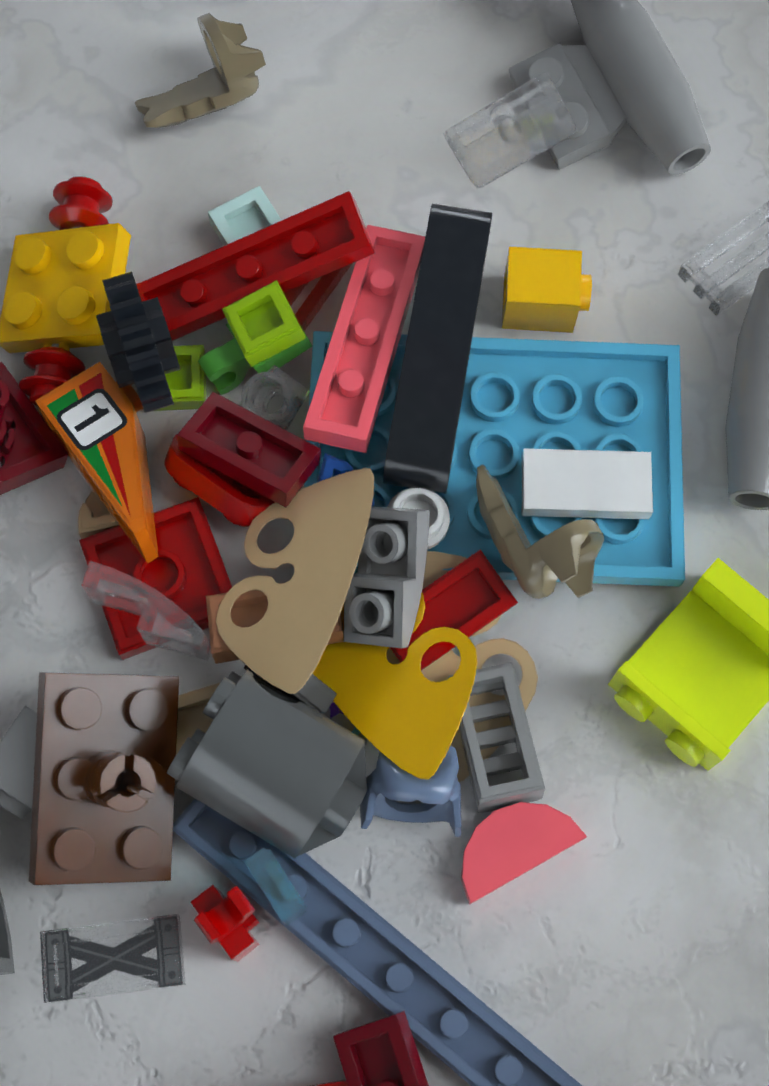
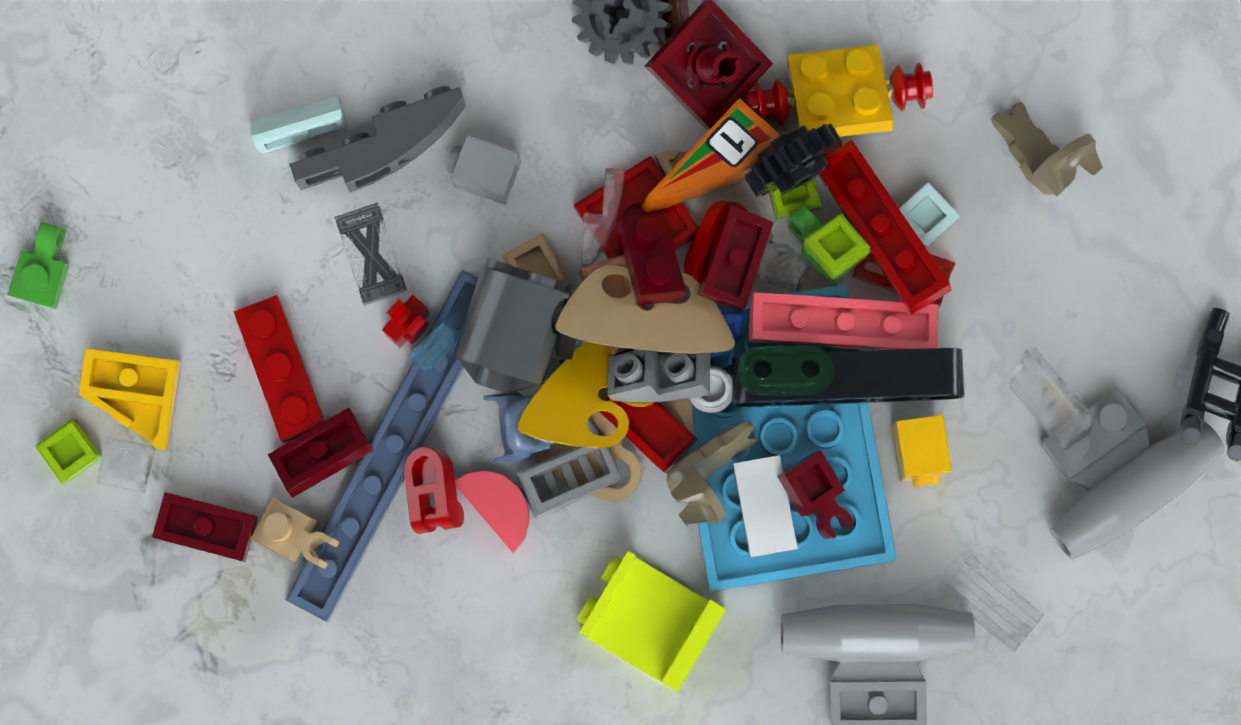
camera: 80 degrees right, 10 degrees up
reddish brown plate [29,672,179,885] -> none
none -> red plate [404,447,464,534]
none -> dark red plate [617,212,686,305]
none -> clear green plate [737,346,834,396]
none -> dark red plate [777,450,853,539]

